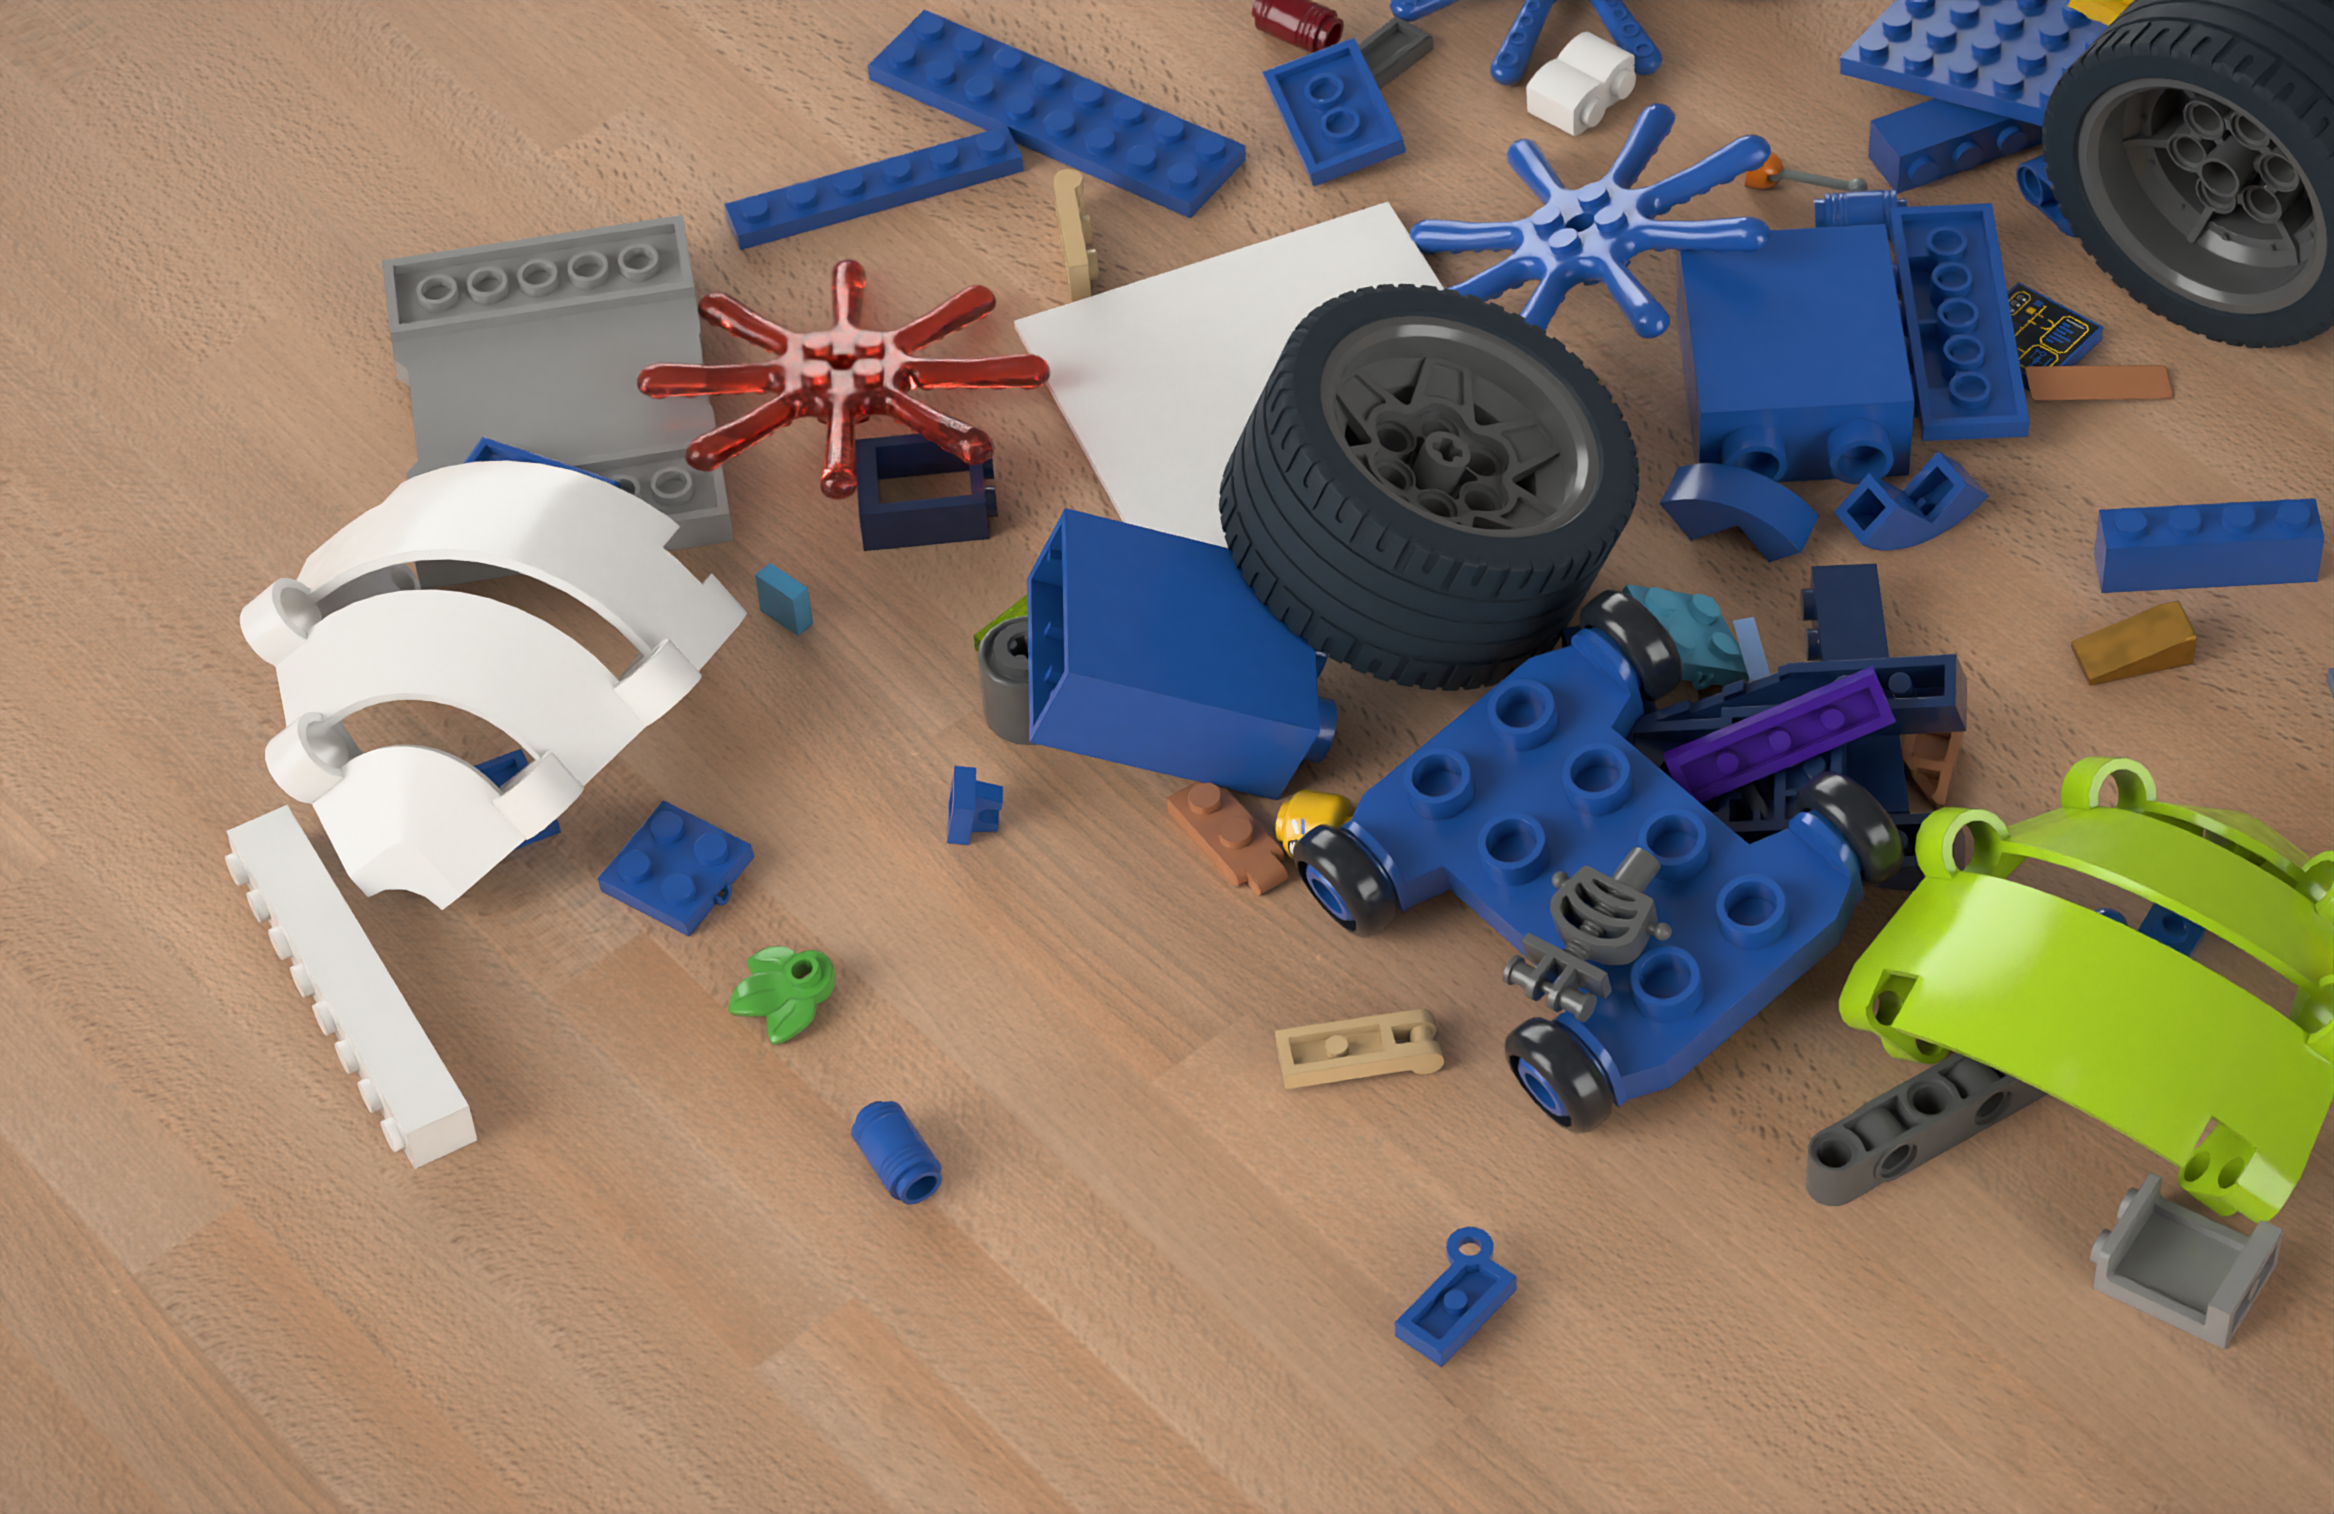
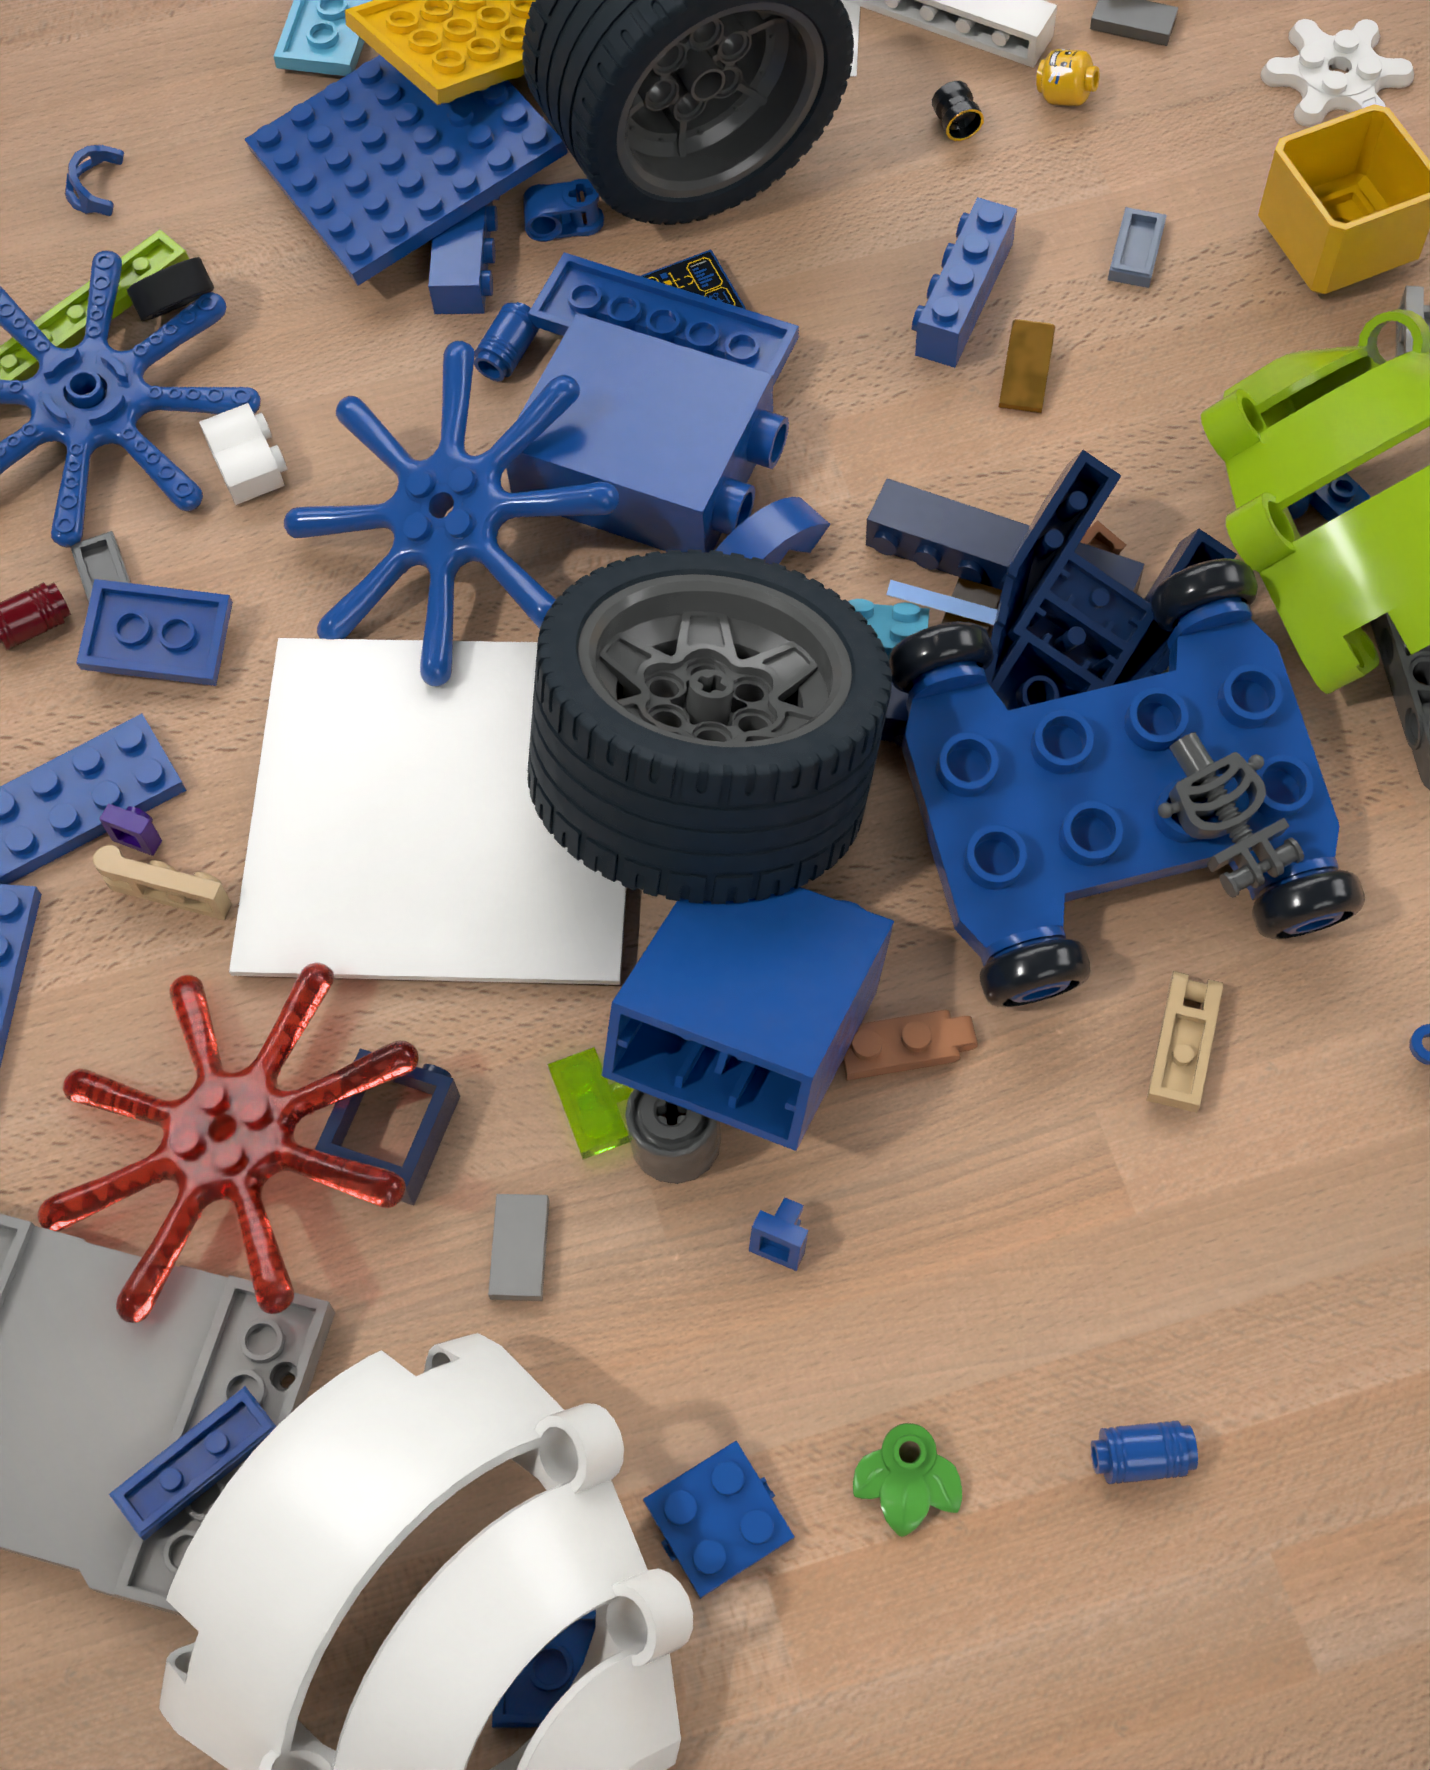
camera: 65 degrees left, 15 degrees up
dark azure tile [755,563,813,636] -> none
yellow head [1276,789,1355,859] -> none
dark purple plate [1663,666,1896,803] -> none
hinge [1745,152,1868,192] -> none
blue brick [1834,452,1989,551] -> none
nougat sticker [2025,365,2173,401] -> none
none -> dark purple plate [99,803,162,856]
none -> light grey tile [488,1194,550,1301]

